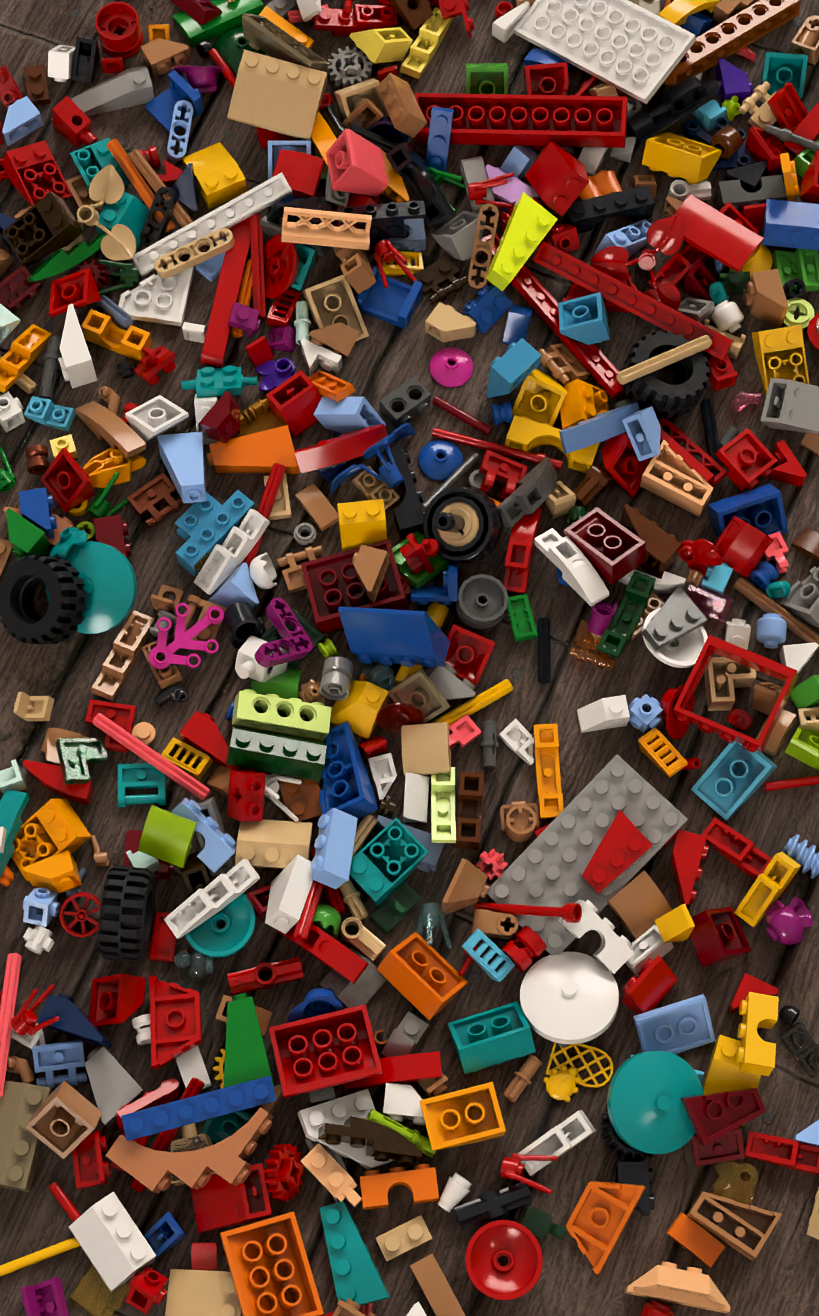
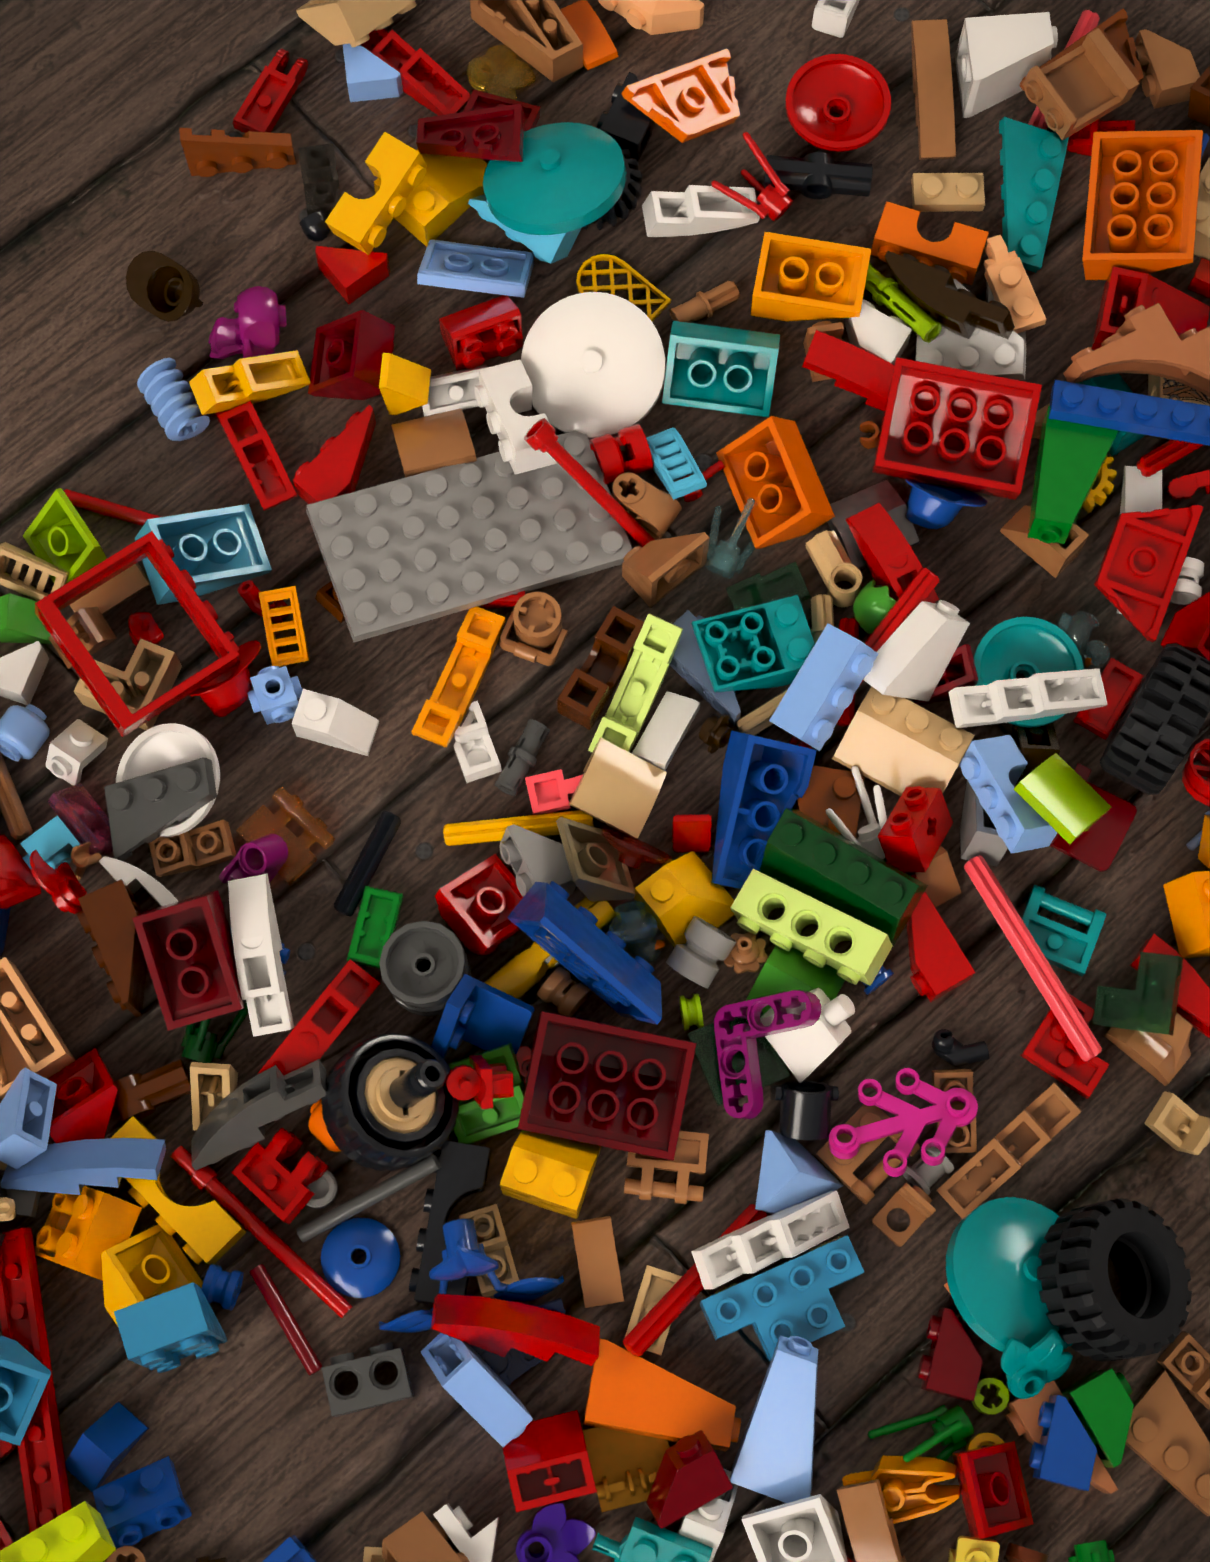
camera: 155 degrees left, 5 degrees up
medium nougat hand [90,835,109,867] -> none
light aqua panel [126,850,159,872] -> none
copper plate [127,473,186,528] -> none
light nougat plate [132,722,156,745] -> none
yellow slope [161,737,212,781] -> none
red piece [227,957,304,996] -> none
white hair [249,553,277,589] -> none
red gear [263,1144,305,1201] -> none
light grey plate [294,523,317,545] -> none
orange tile [308,370,355,402] -> none
medium nougat slope [352,544,390,602] -> none
white slope [368,753,397,801] -> none
light grey slope [381,1011,429,1057] -> none
tan slope [425,302,477,342] -> none
dark pink dish [429,347,473,388] -> none
white cone [437,1172,472,1213] -> none
coral gear [476,849,508,881] -> none
clear green plate [522,1206,567,1240] -> none
medium nougat plate [538,343,590,385] -> none
yellow piece [543,1065,581,1102] -> none
red wing [582,810,653,894] -> none
dark green slope [596,571,656,658] -> none

